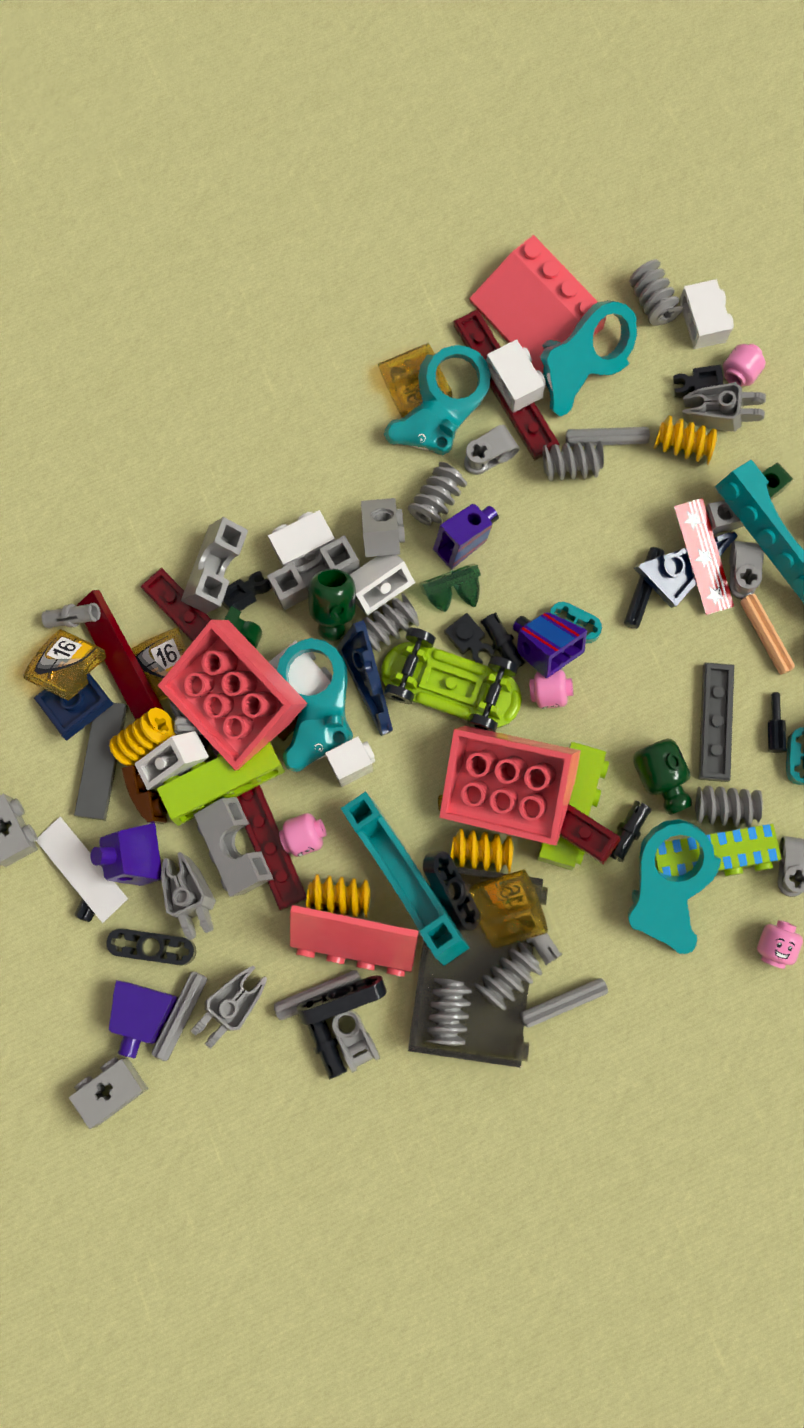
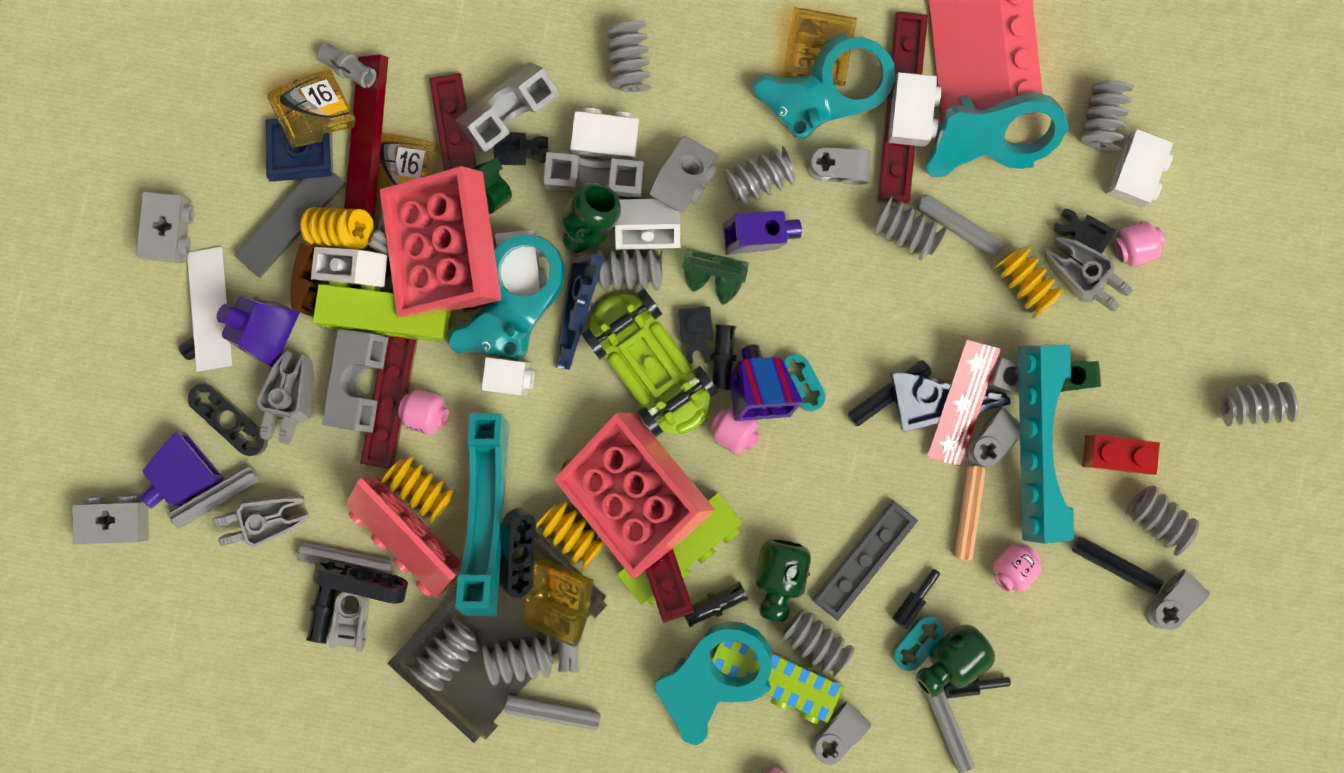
camera: 25 degrees right, 10 degrees up
none -> light grey piece [607,21,651,92]

